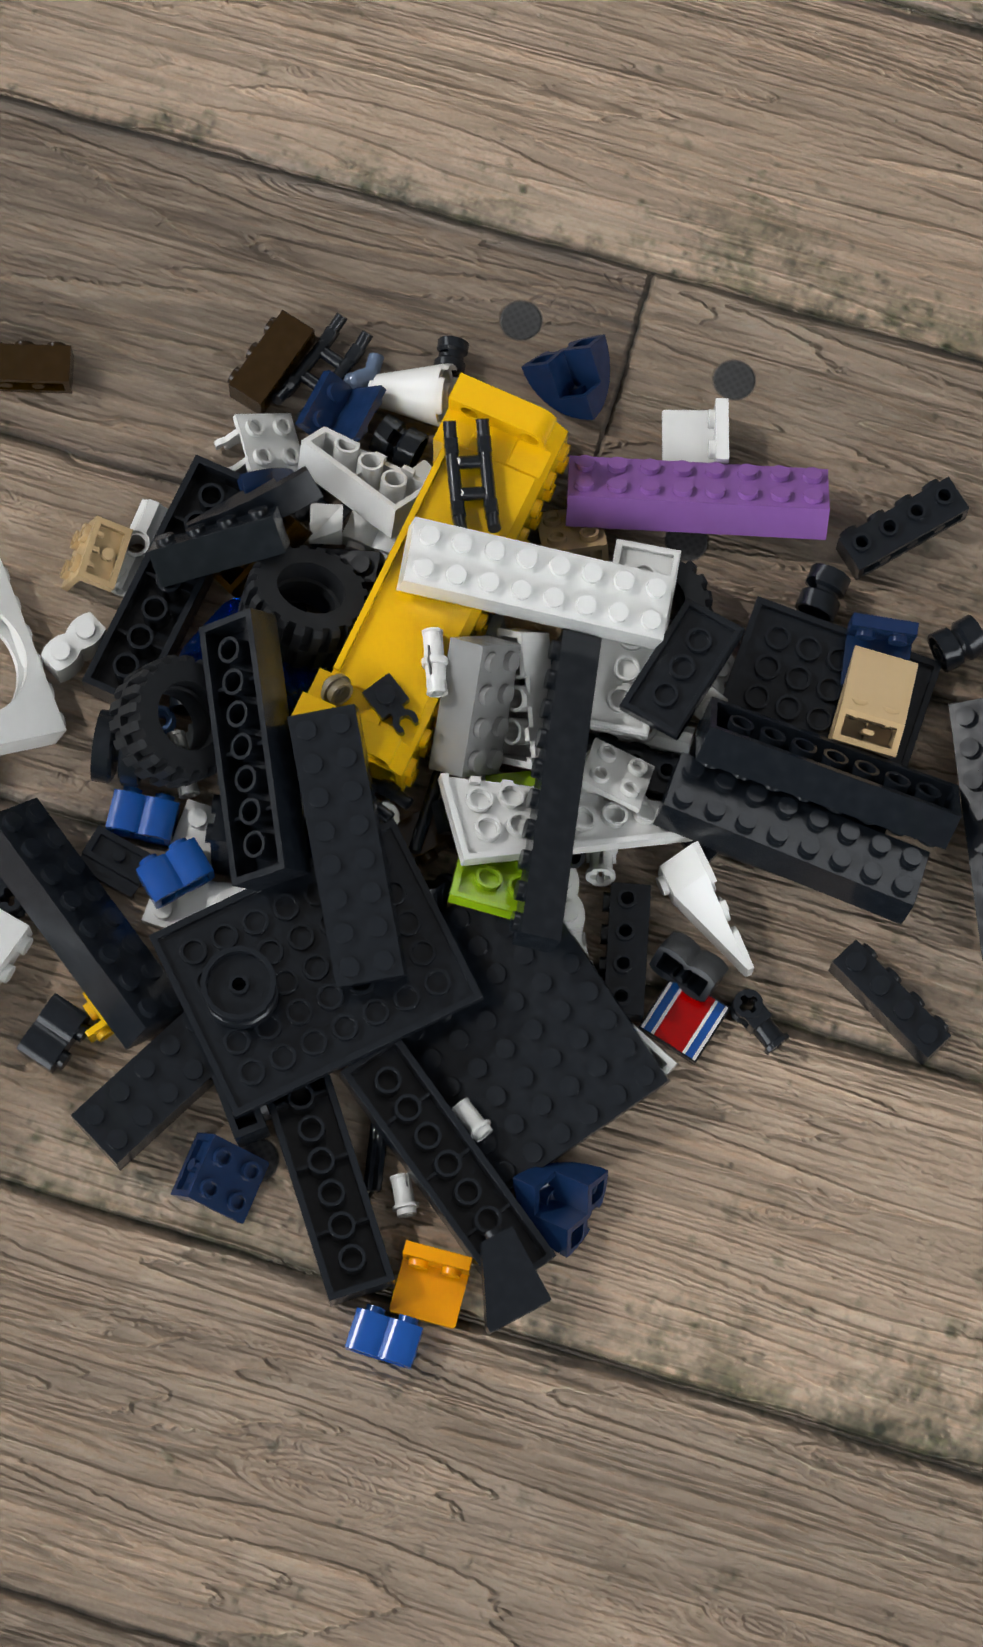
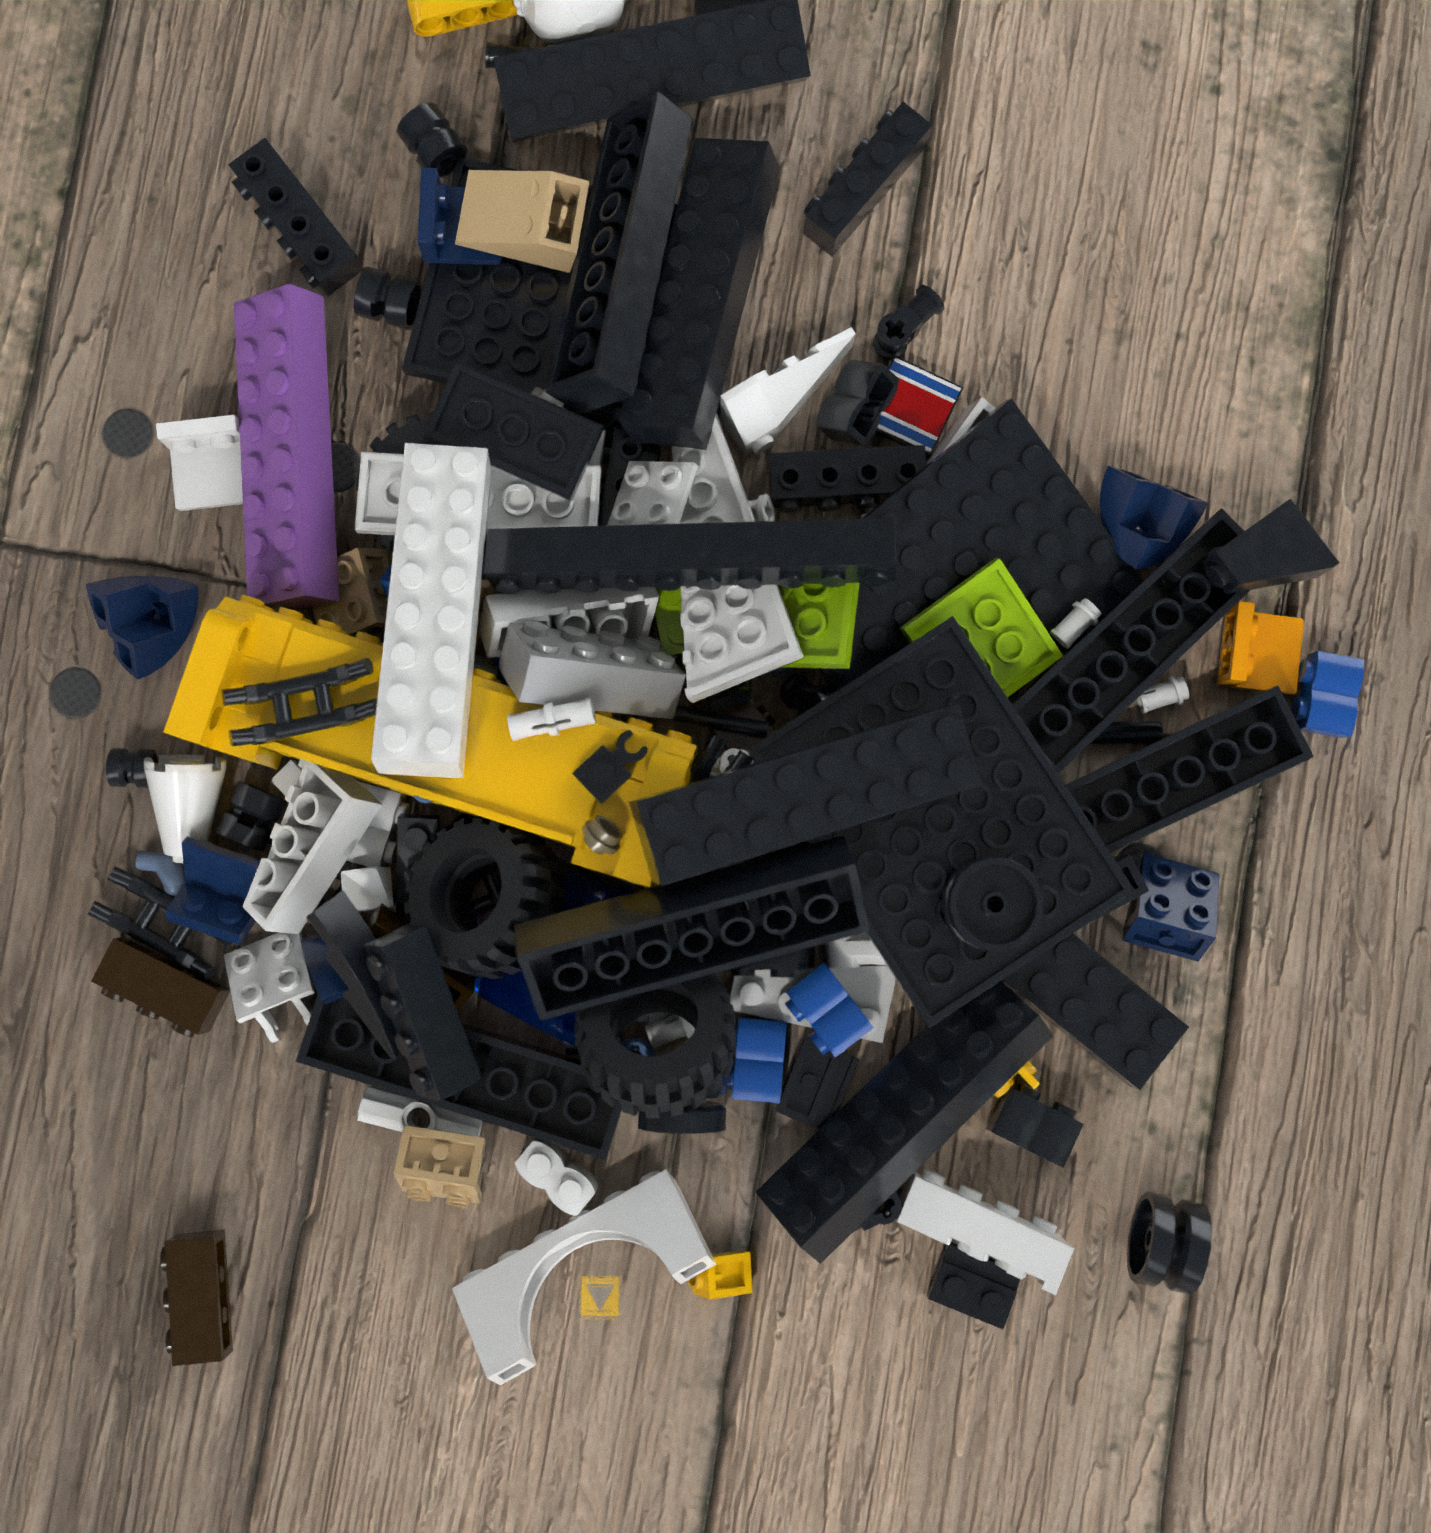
camera: 95 degrees left, 10 degrees up
none -> lime plate [900,558,1063,698]

